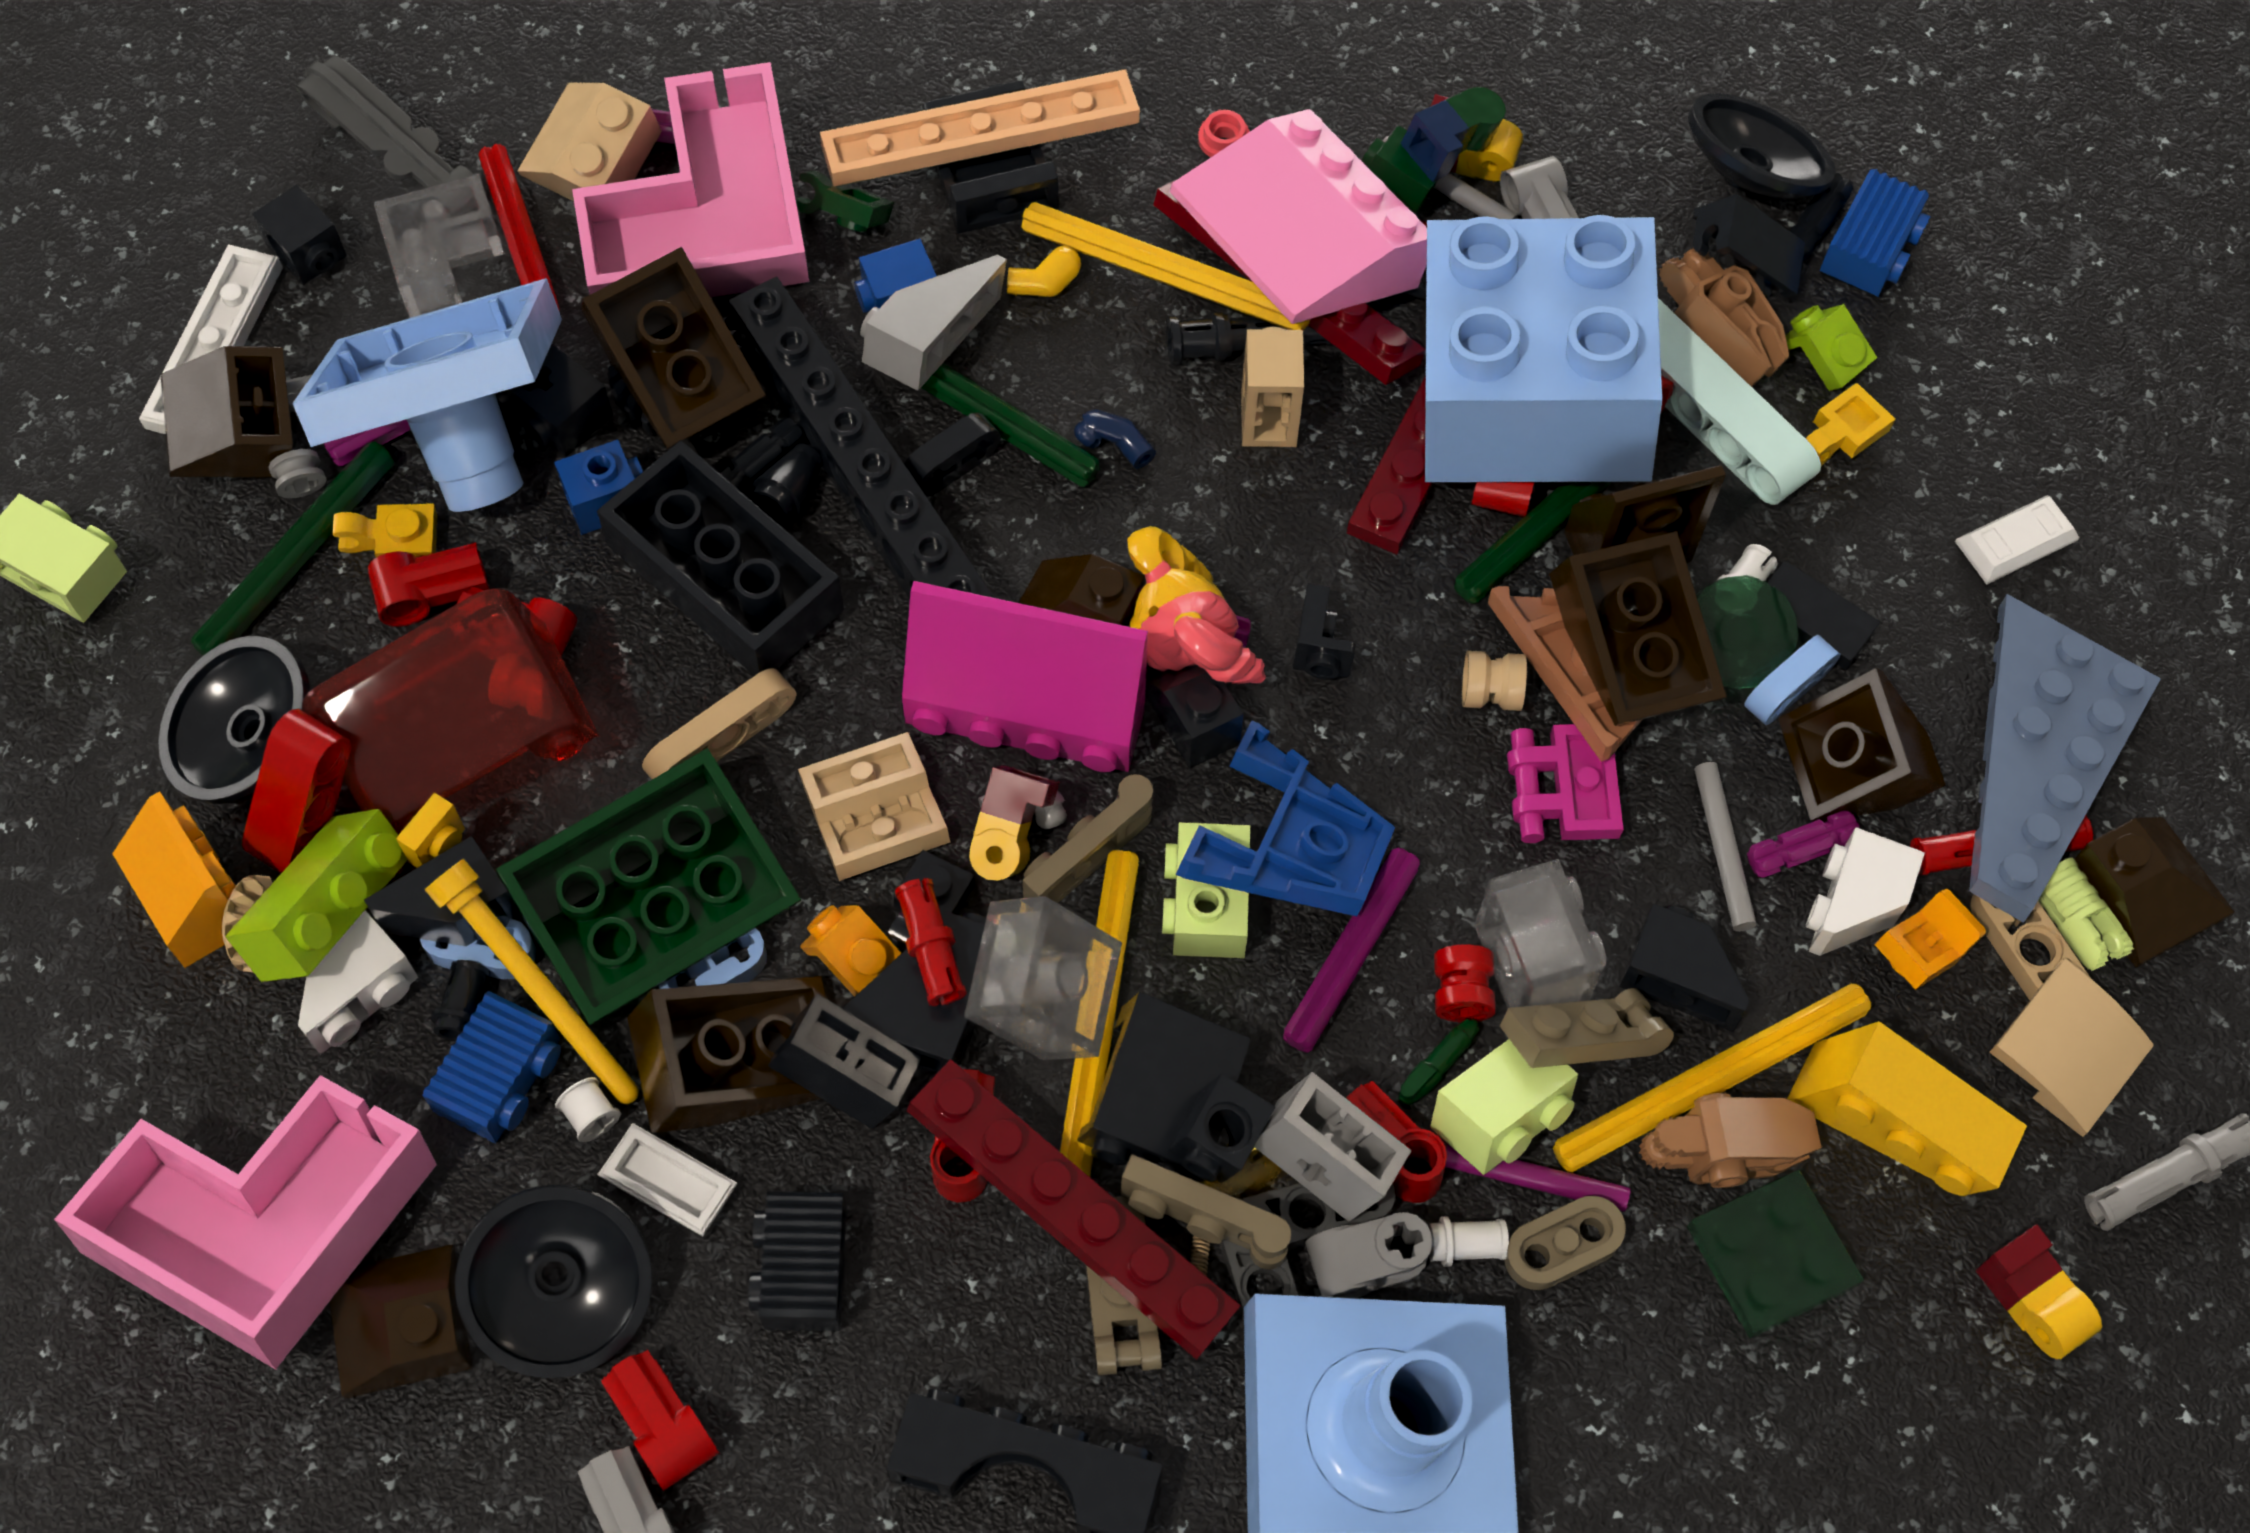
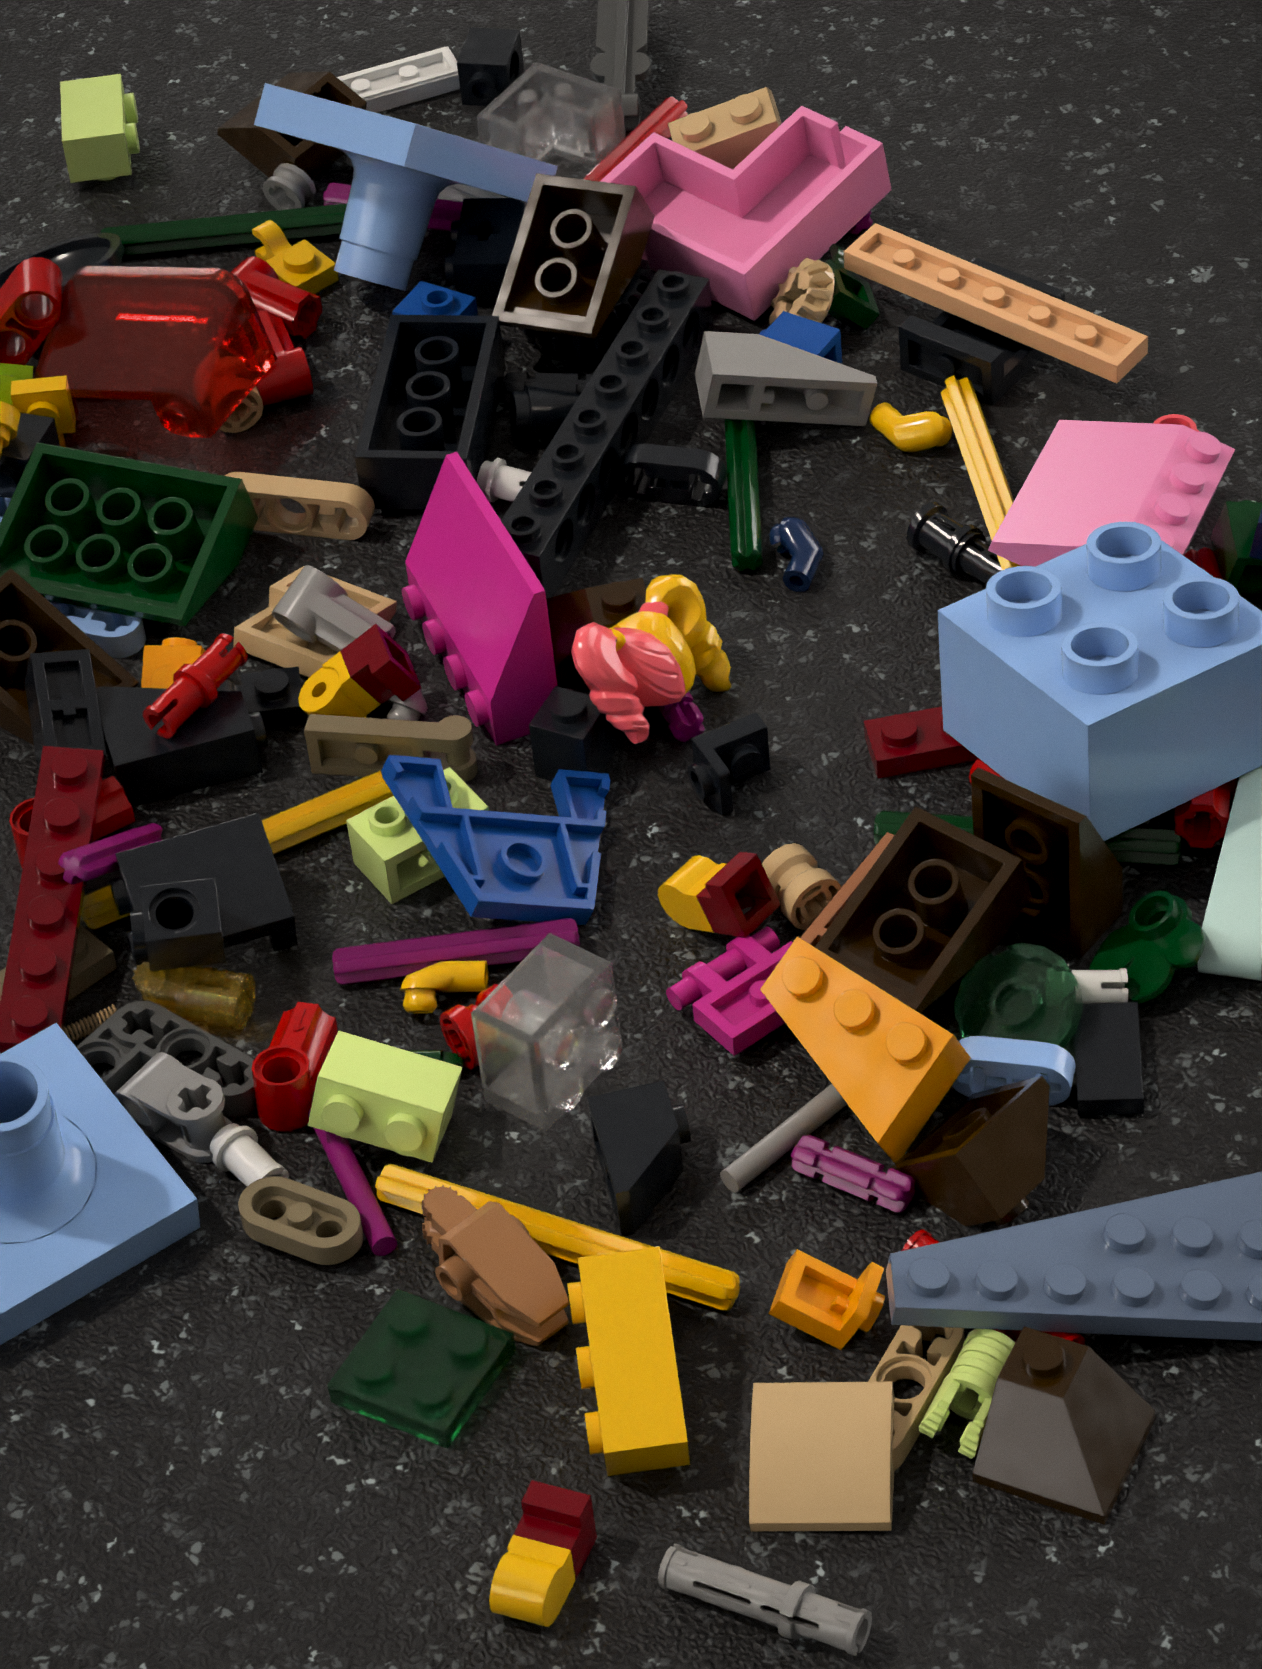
camera: 60 degrees right, 20 degrees down
clear brick [964,896,1122,1060] -> none
dark tan plate [1121,1155,1291,1270] -> none
tan brick [1241,327,1304,447] -> none
light grey brick [1254,1072,1412,1222] -> none
dark tan plate [1500,988,1674,1068] -> none
white slope [1806,828,1925,956] -> none
none -> magenta axle [58,823,163,885]
none -> light grey piece [272,565,396,652]
none -> yellow arm [400,961,489,1014]
none -> white pin [477,458,531,502]
none -> dark red leg [658,852,781,938]
none -> light orange wedge [760,936,971,1163]
none -> tan gear [769,258,835,325]
none -> dark green plate [1089,891,1206,1004]

